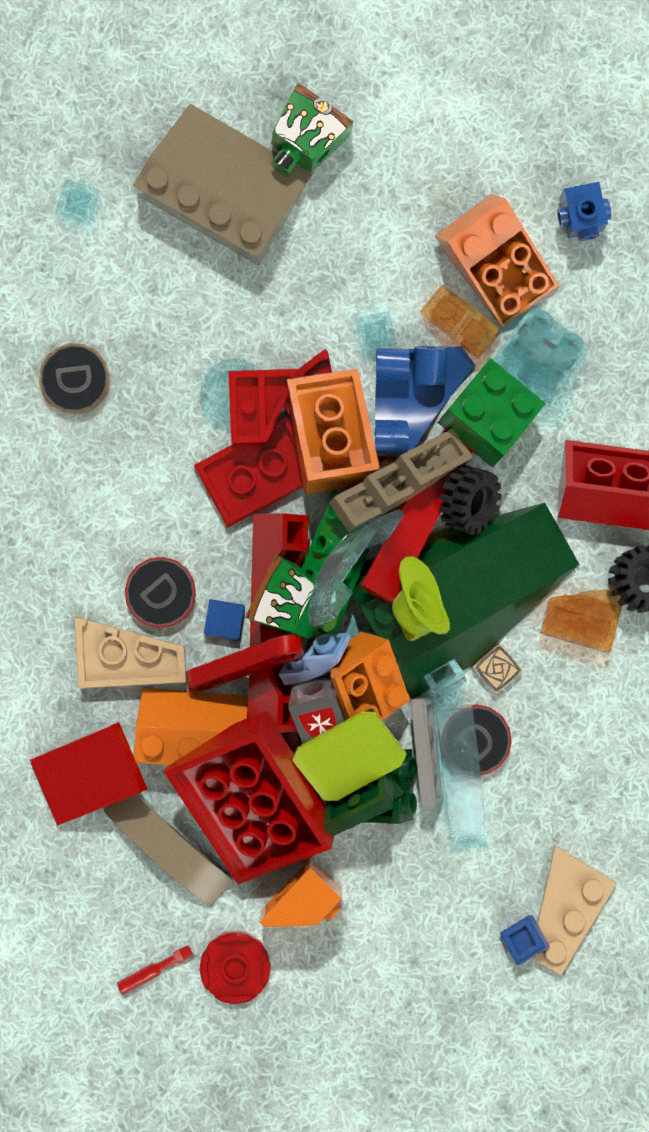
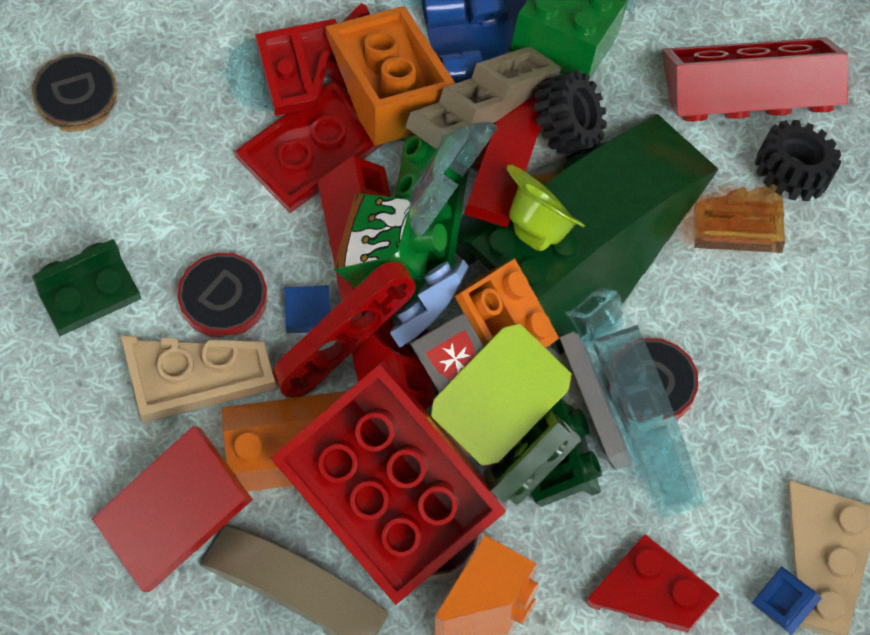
camera: 10 degrees left, 25 degrees down
tile [472,643,523,694] -> none
none -> dark green bracket [32,239,141,337]
none -> red wing [586,534,719,633]

